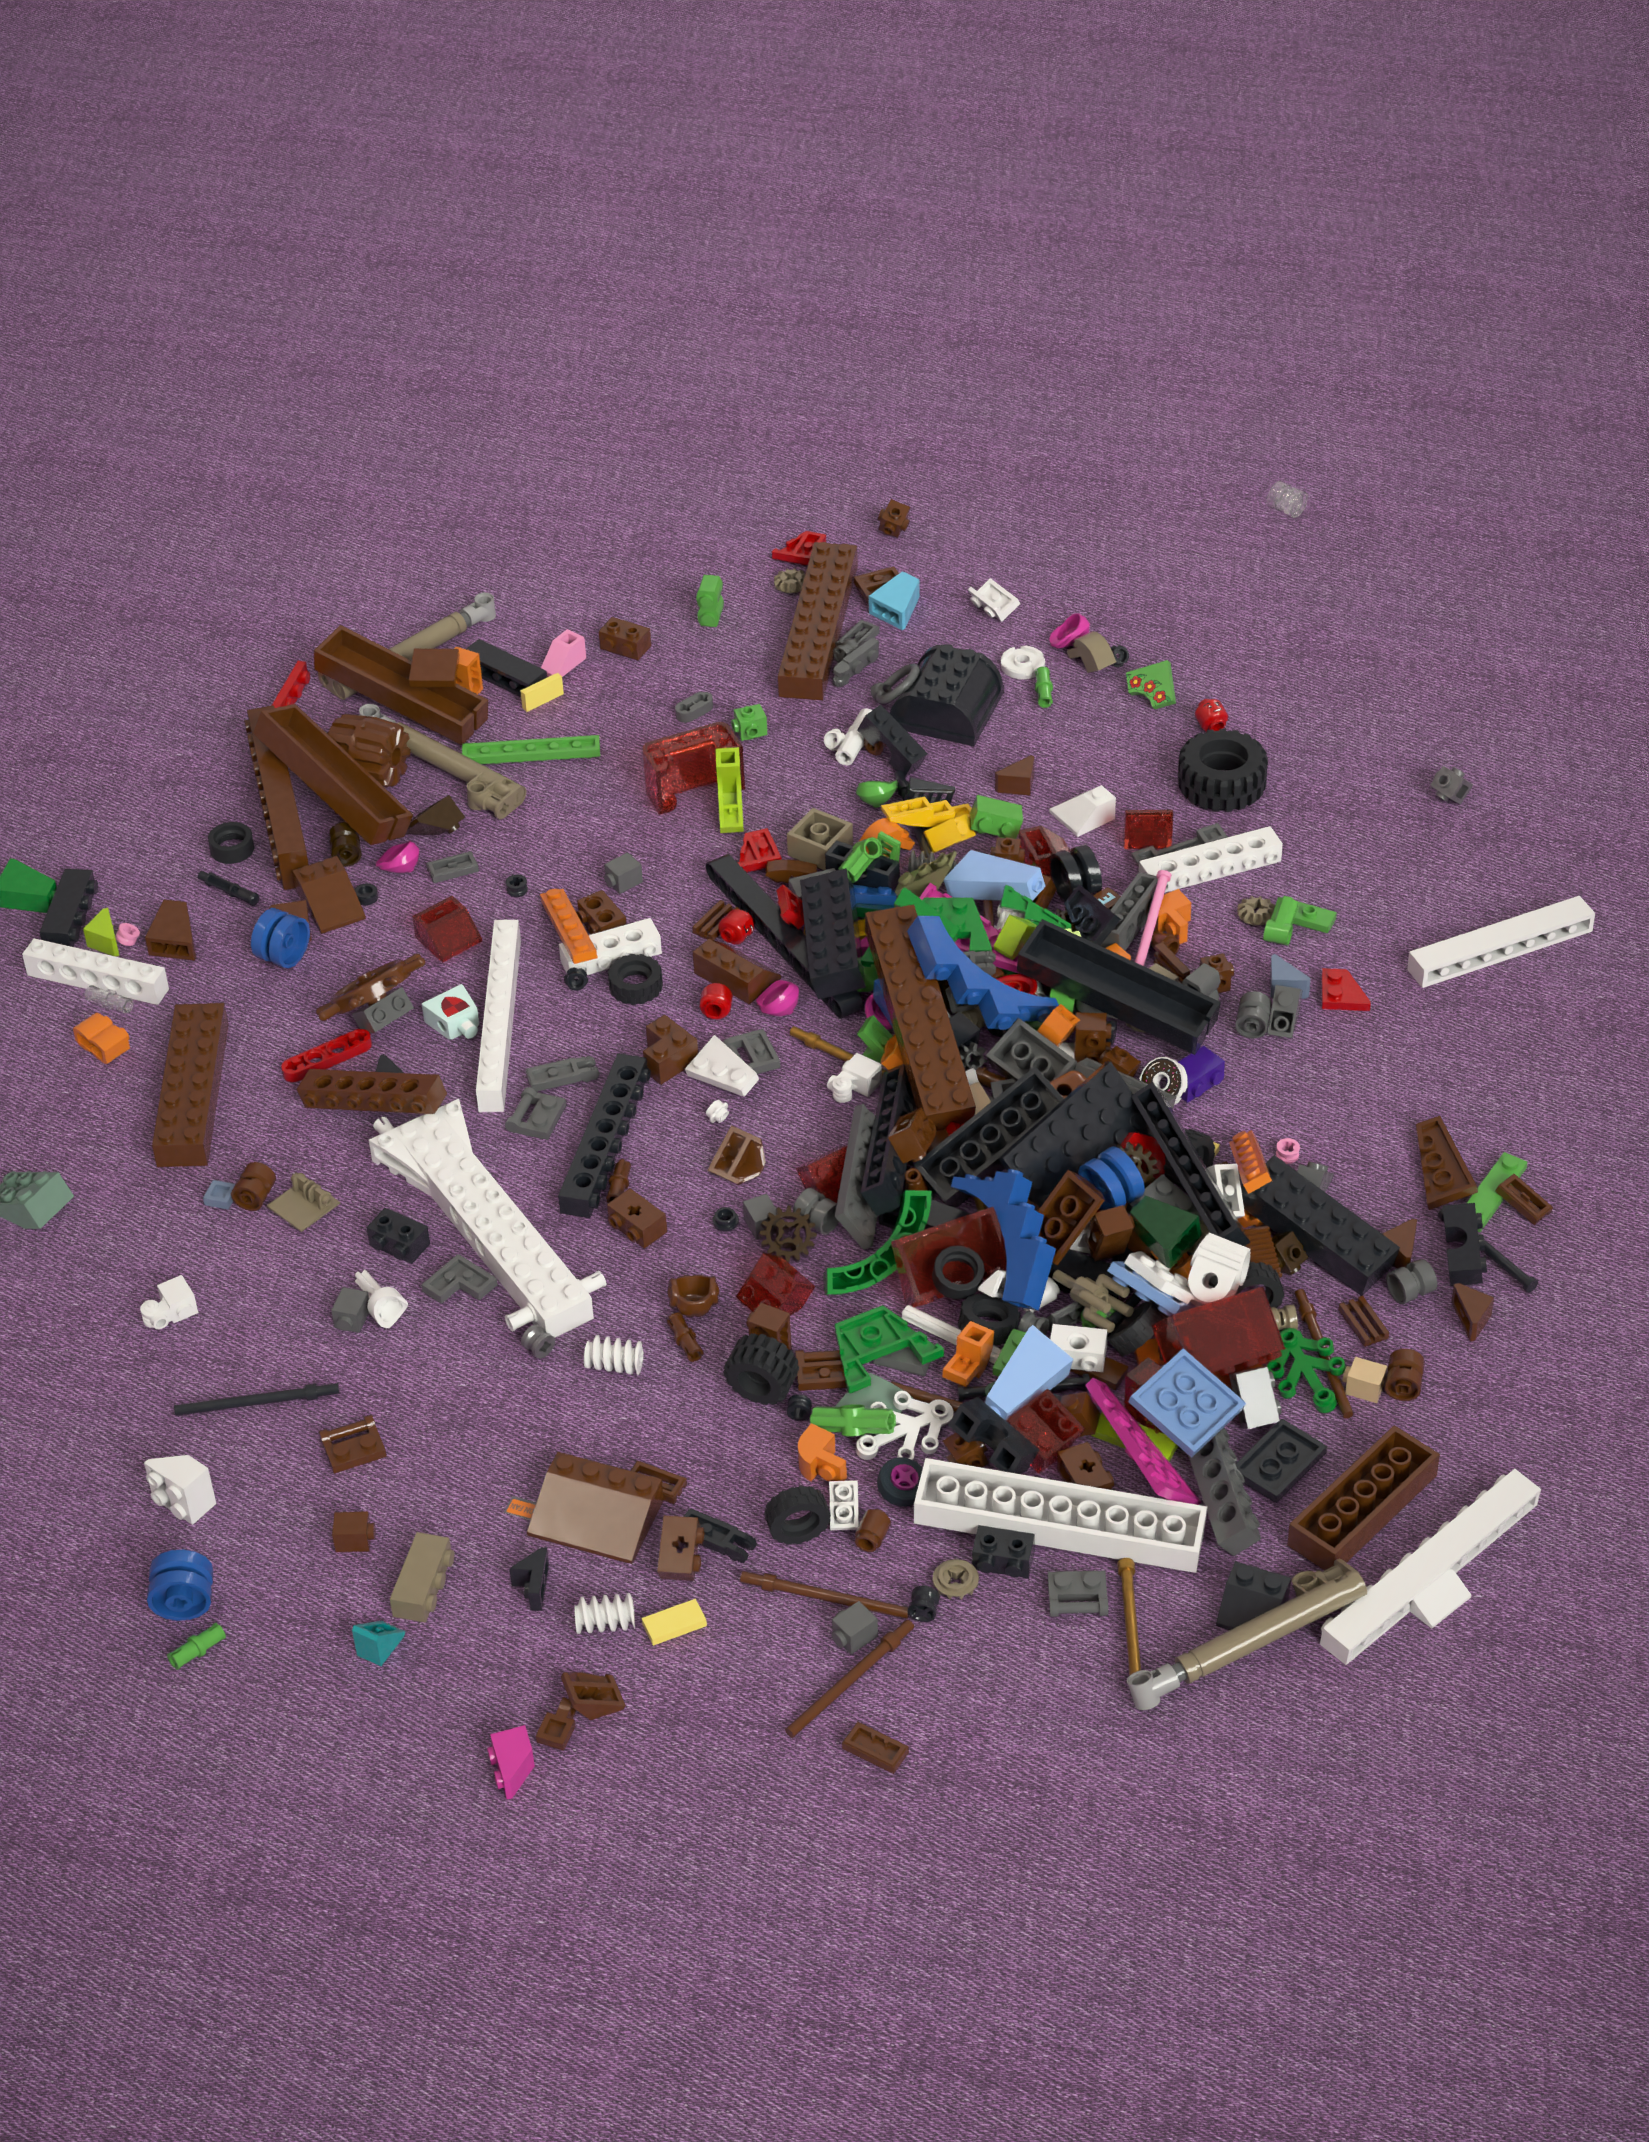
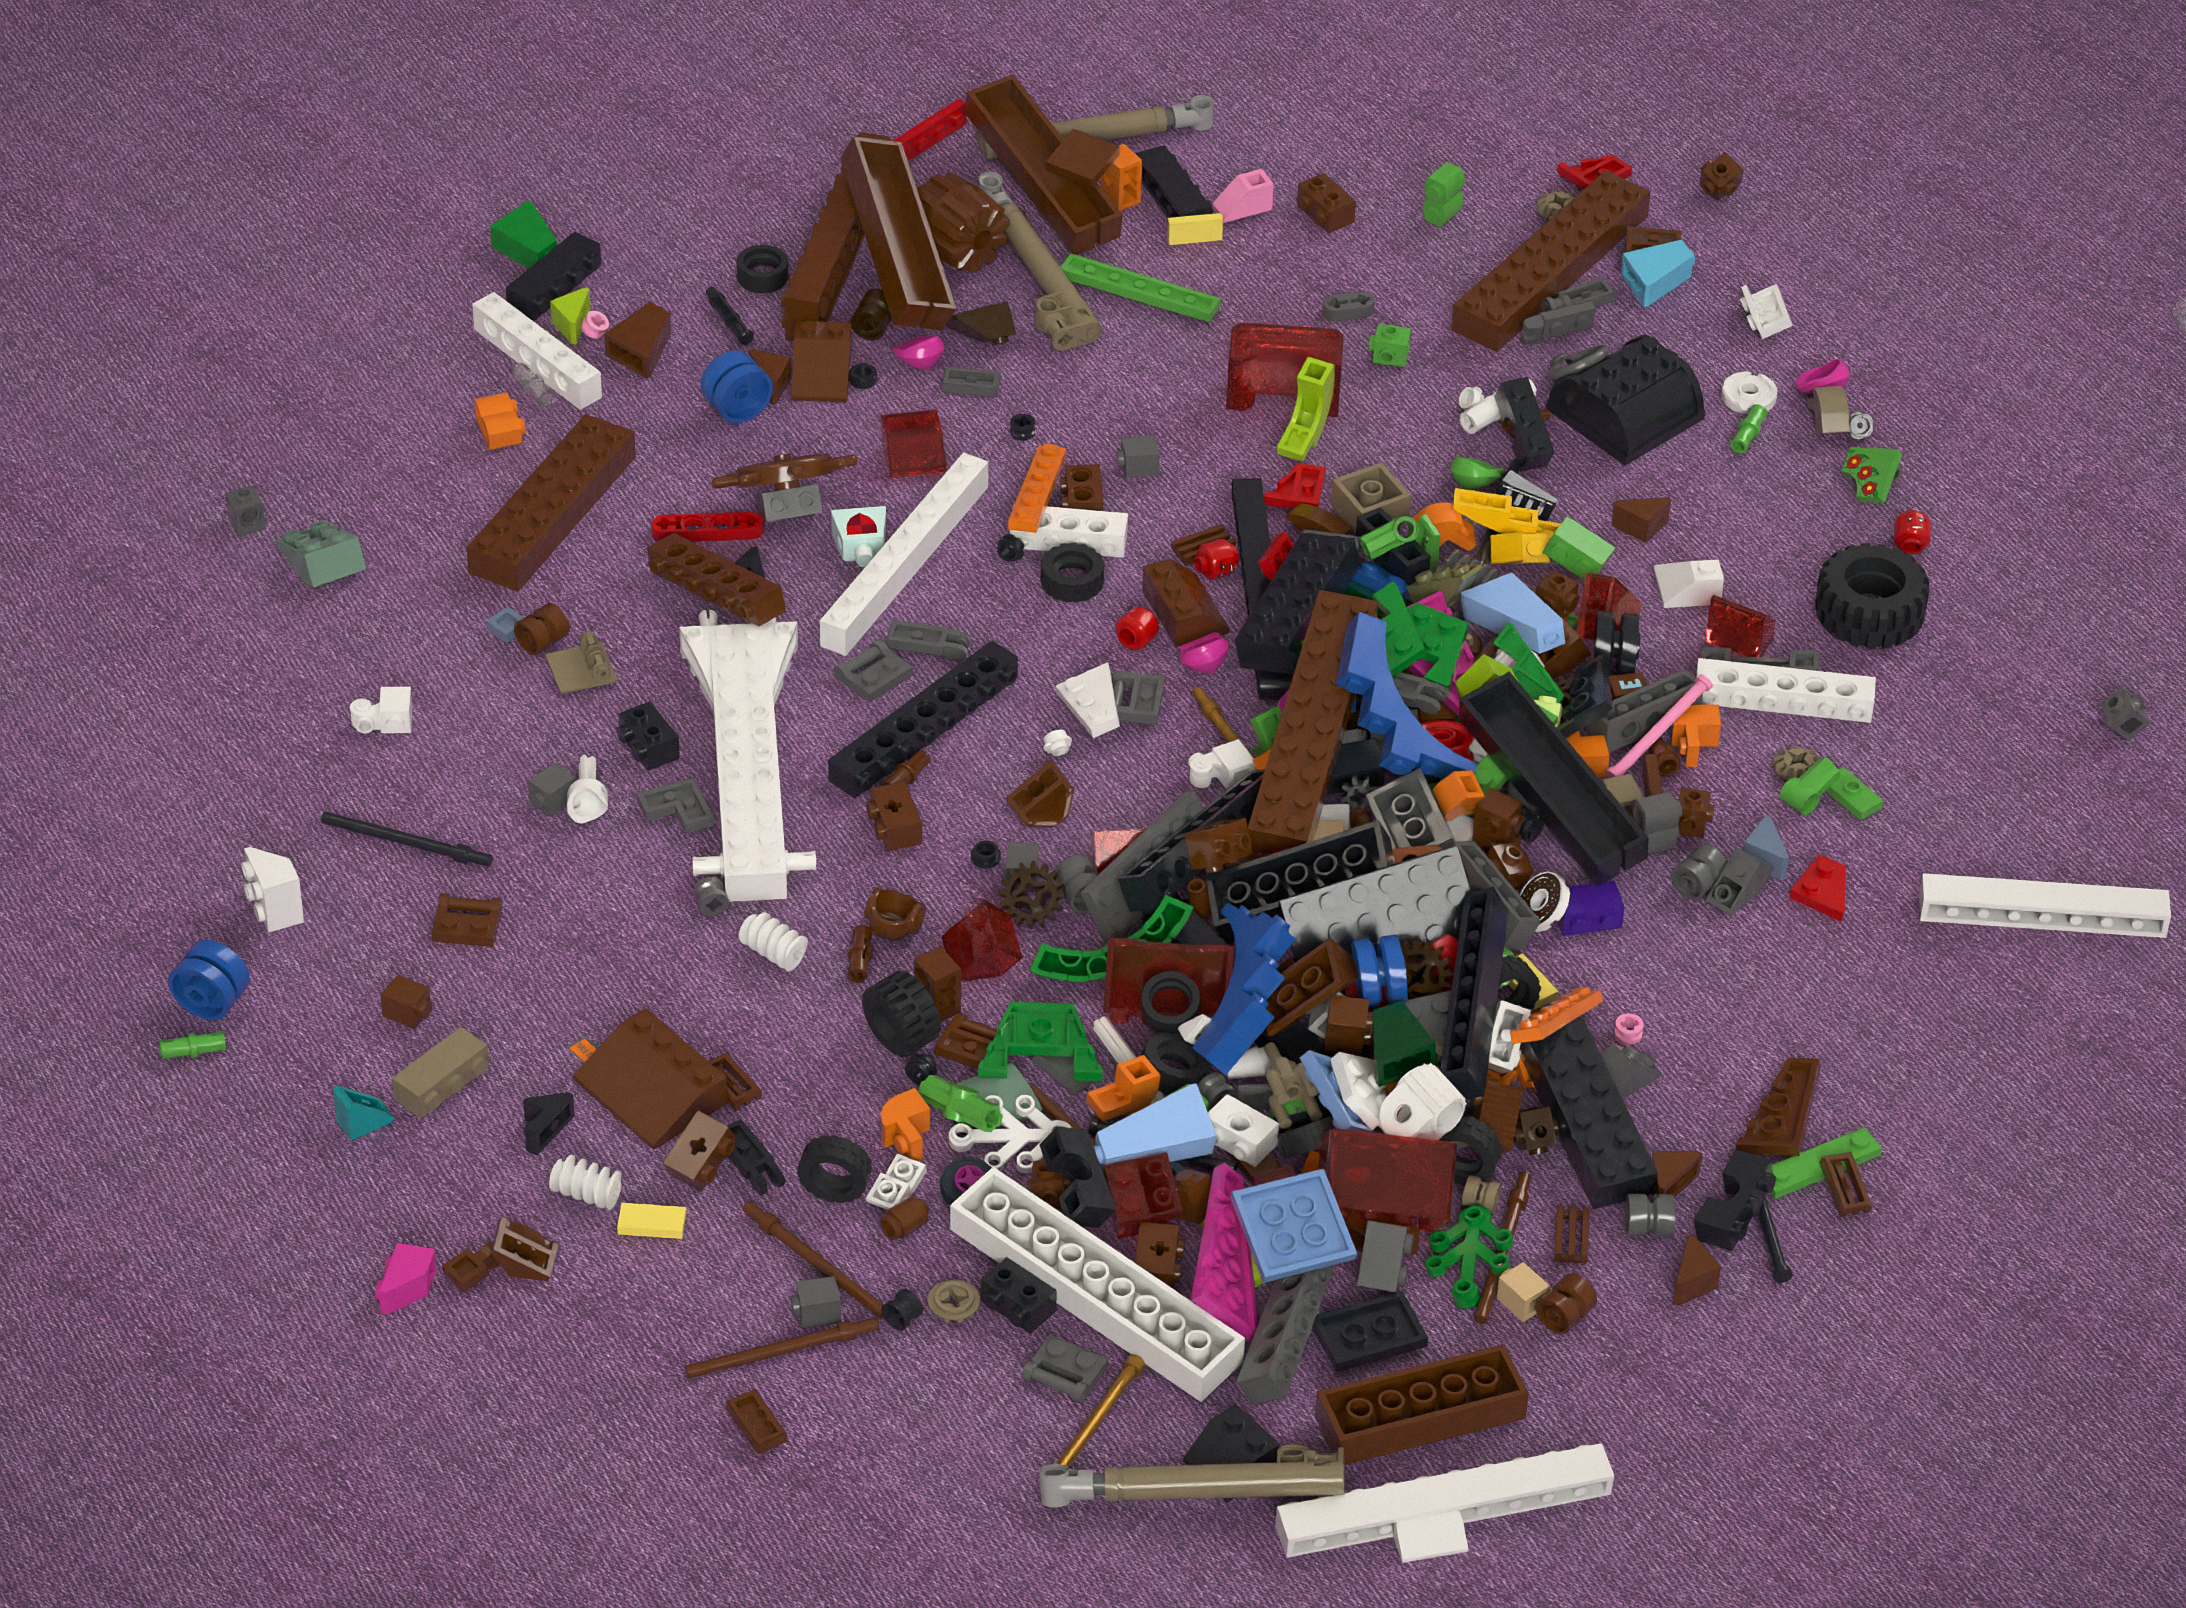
camera: 25 degrees right, 0 degrees up
reddish brown brick [643,1014,698,1085] -> none

